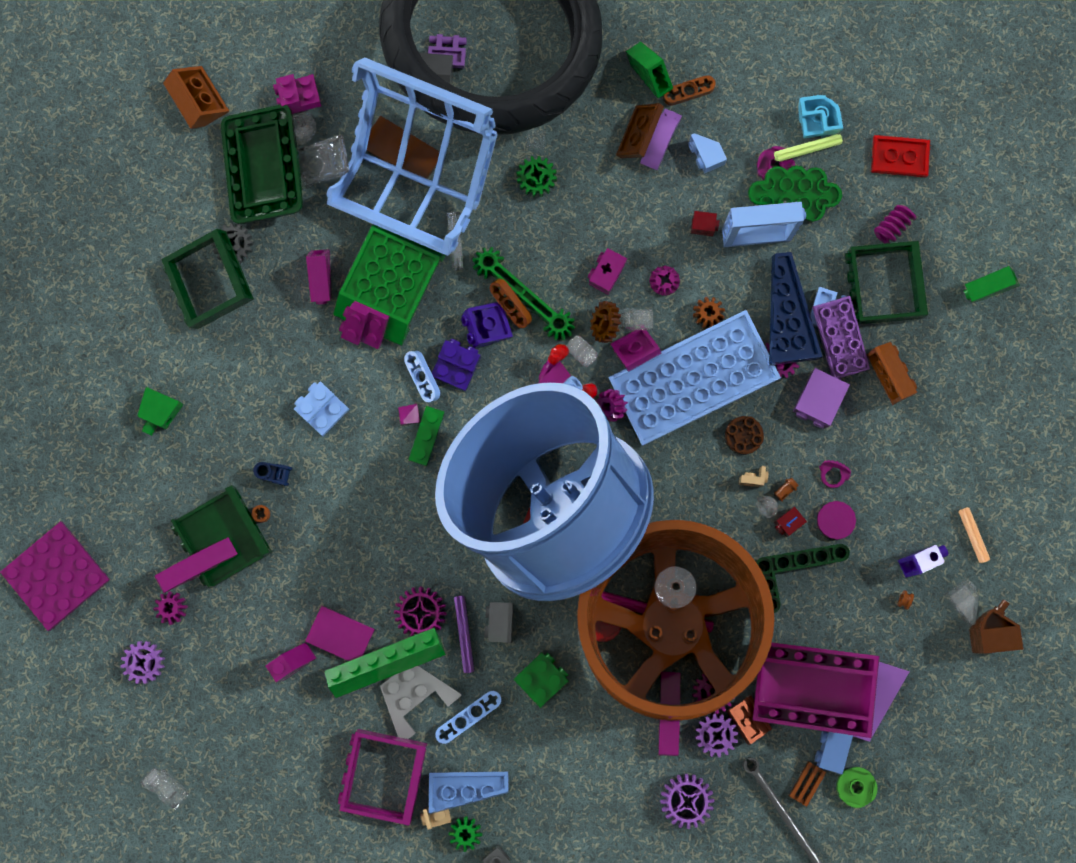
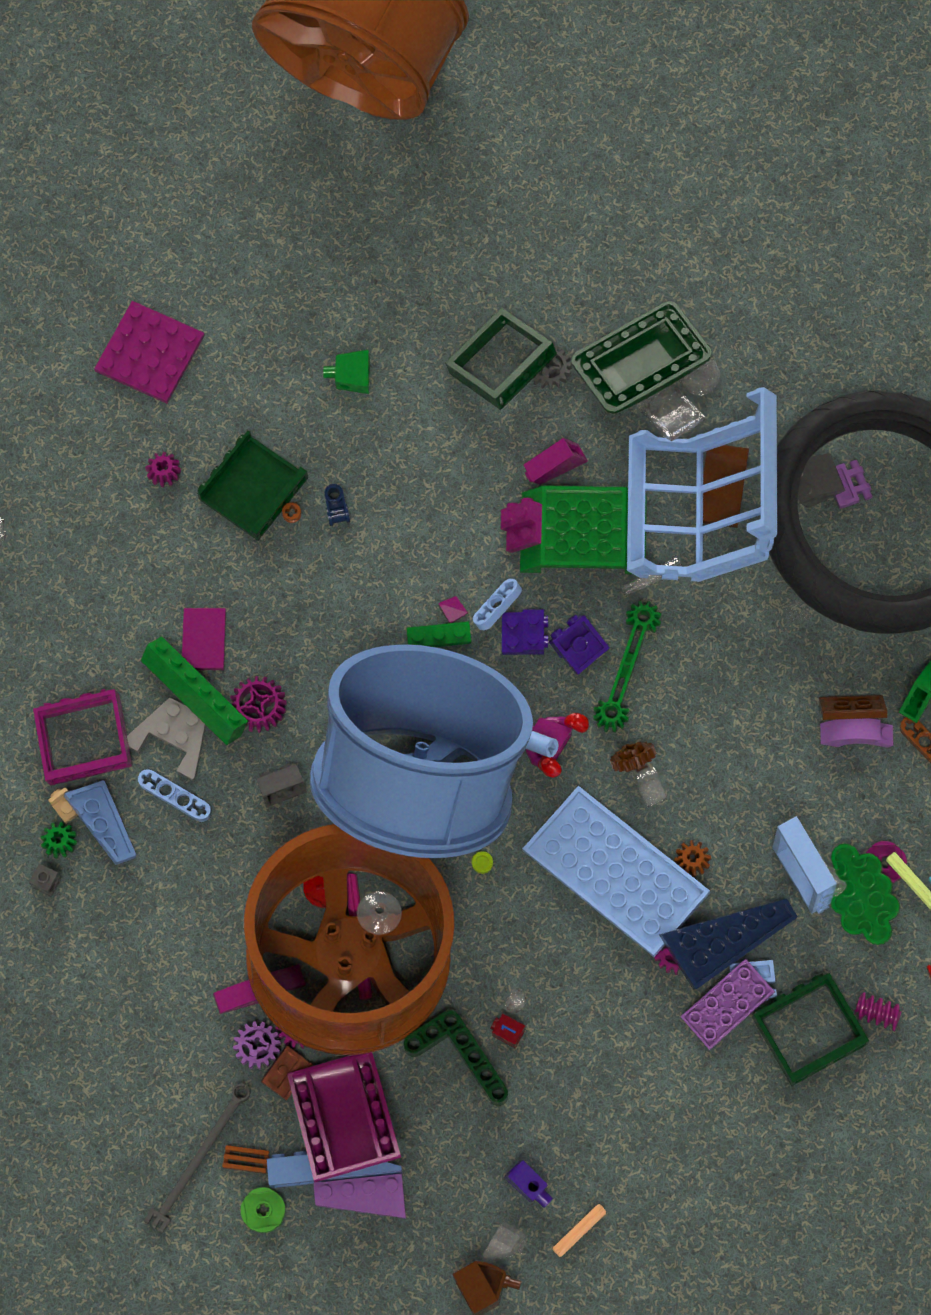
camera: 70 degrees right, 10 degrees down
medium lavender gear [121,641,165,684] -> none
magenta slope [154,537,238,593] -> none
dark orange slope [163,66,229,129] -> none
magenta slope [265,642,316,682] -> none
magenta plate [273,74,321,114] -> none
light blue plate [294,381,349,436] -> none
medium lavender axle [454,596,474,673] -> none
dark orange beam [490,278,532,328] -> none
green plate [513,652,569,708] -> none
green gear [516,156,557,197] -> none
clear gear [567,335,598,367] -> none
magenta brick [587,248,627,295] -> none
magenta gear [595,389,628,422] -> none
magenta plate [610,326,662,372] -> none
magenta gear [650,265,680,296] -> none
medium lavender gear [660,773,714,829] -> none
light blue slope [688,133,727,174] -> none
dark red brick [690,211,720,237] -> none
reddish brown tile [725,416,764,455] -> none
tan bracket [739,466,769,487] -> none
dark orange pin [773,478,799,502] -> none
medium lavender brick [793,368,850,429] -> none
magenta tile [817,501,856,540] -> none
magenta piece [819,460,851,488] -> none
dark orange slope [867,342,917,405] -> none
dark orange bush [897,590,914,610] -> none
green slope [964,266,1020,303] -> none

